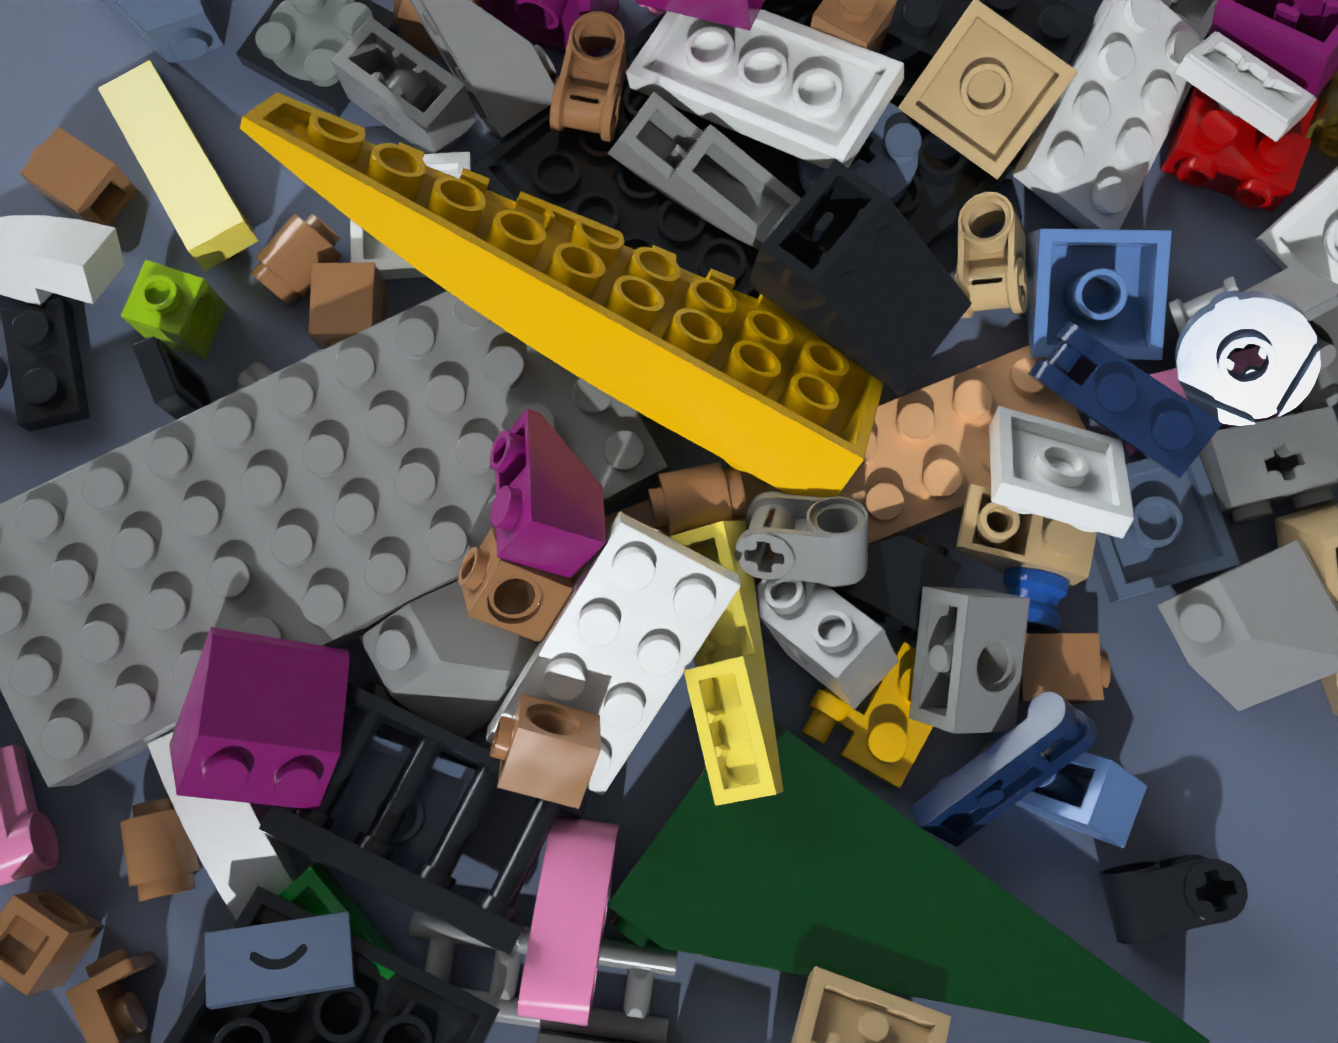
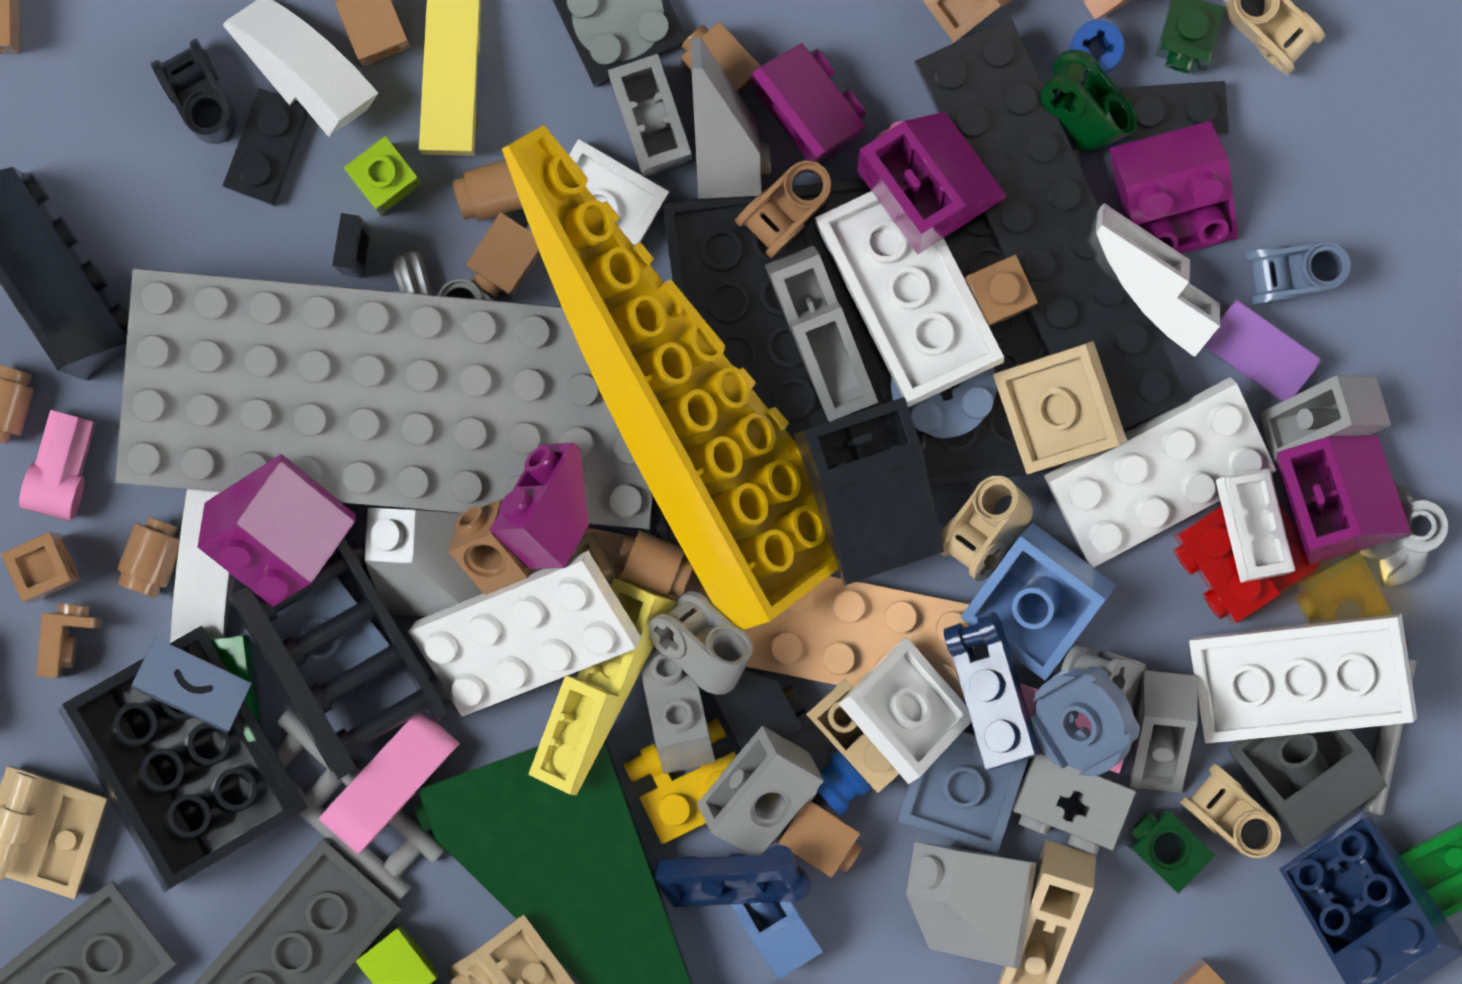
camera: 35 degrees right, 10 degrees up
medium nougat brick [490,693,601,809] -> none

